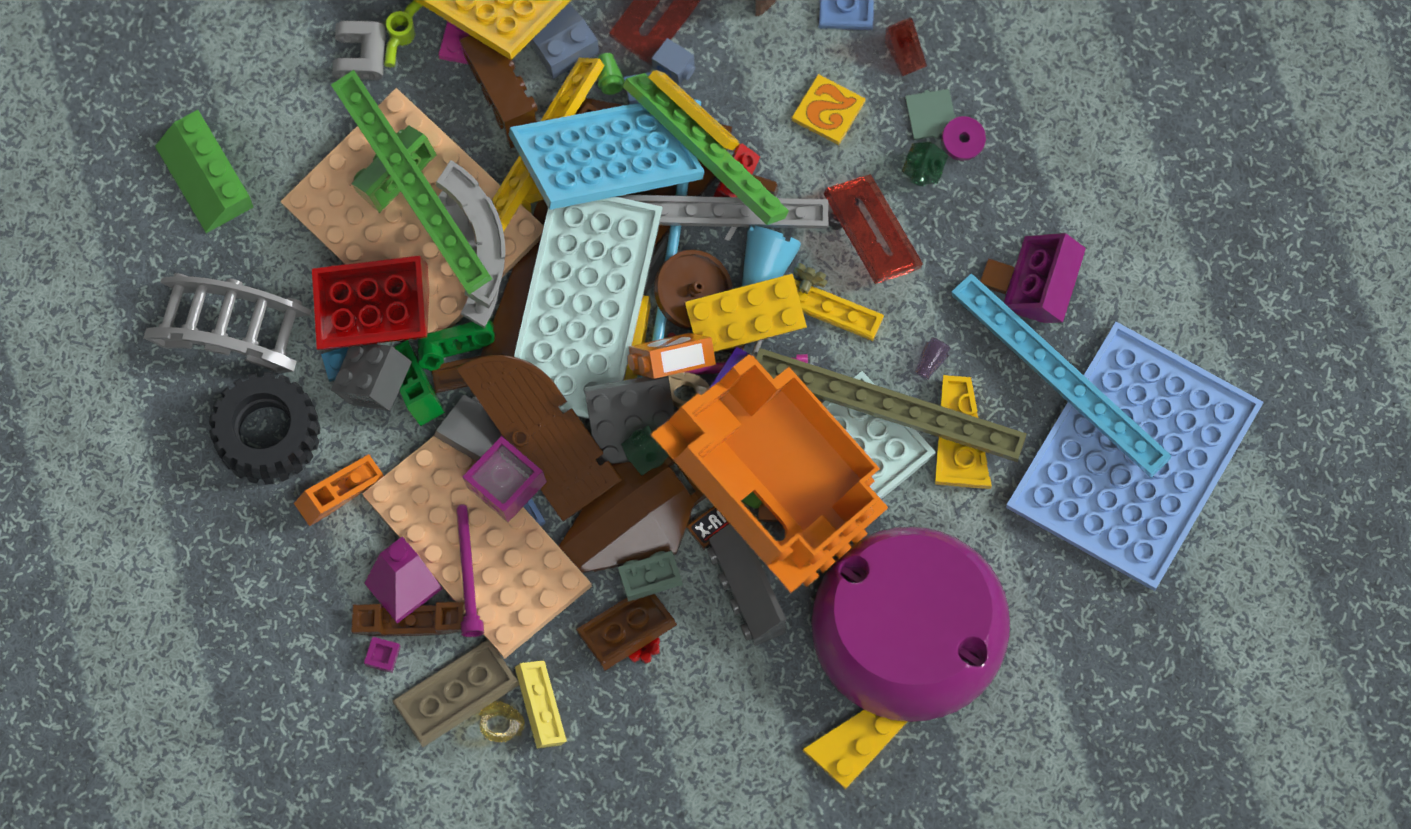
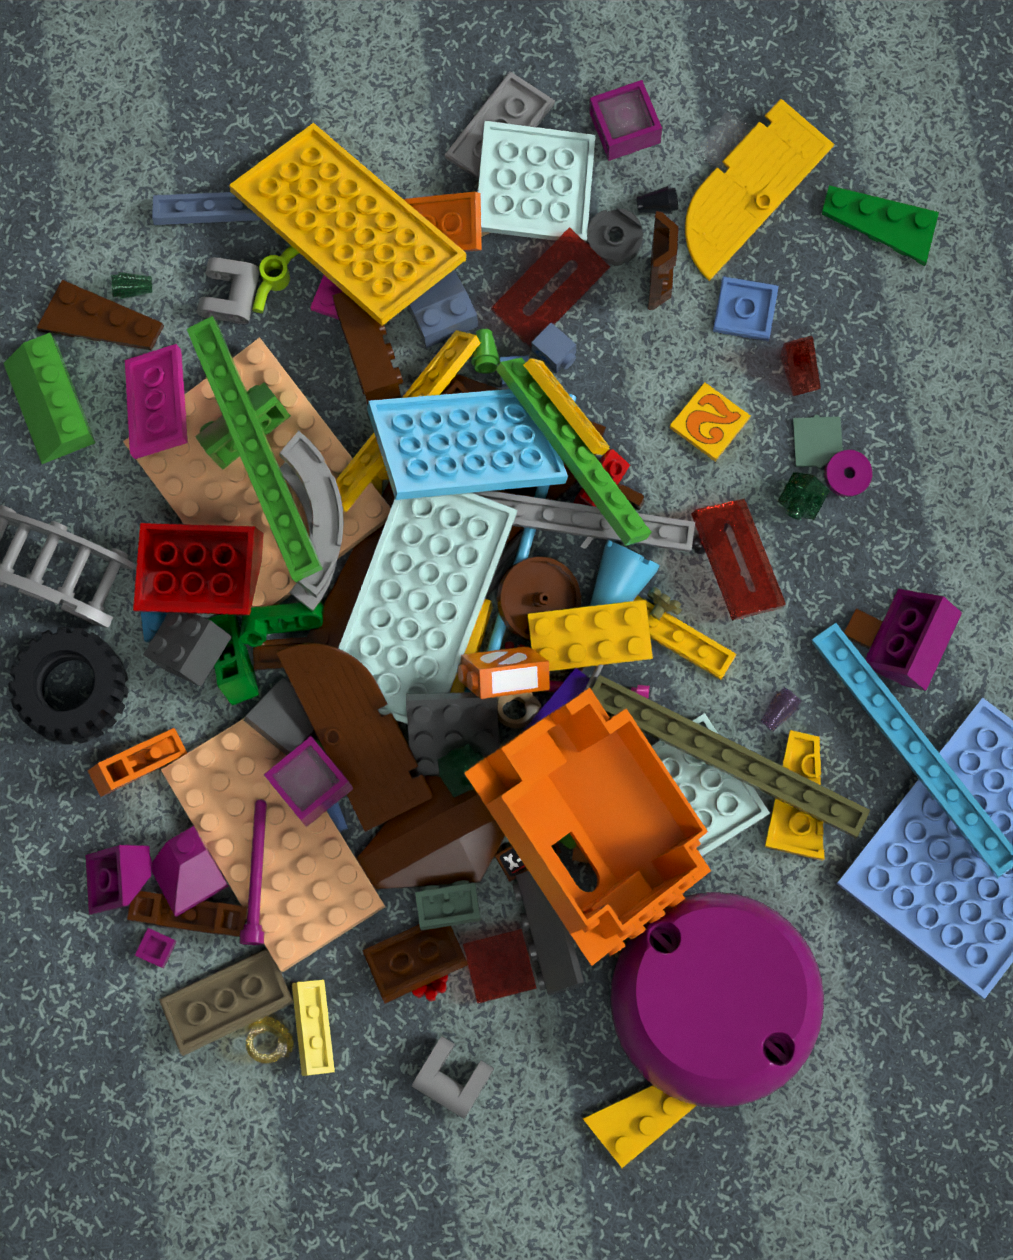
camera: 10 degrees right, 5 degrees up
none -> reddish brown wing [37,280,164,350]
none -> magenta slope [85,845,152,915]
none -> clear green cone [111,271,152,300]
none -> dark pink plate [125,344,188,459]
none -> light grey connector [412,1036,494,1119]
none -> clear red plate [463,929,537,1004]

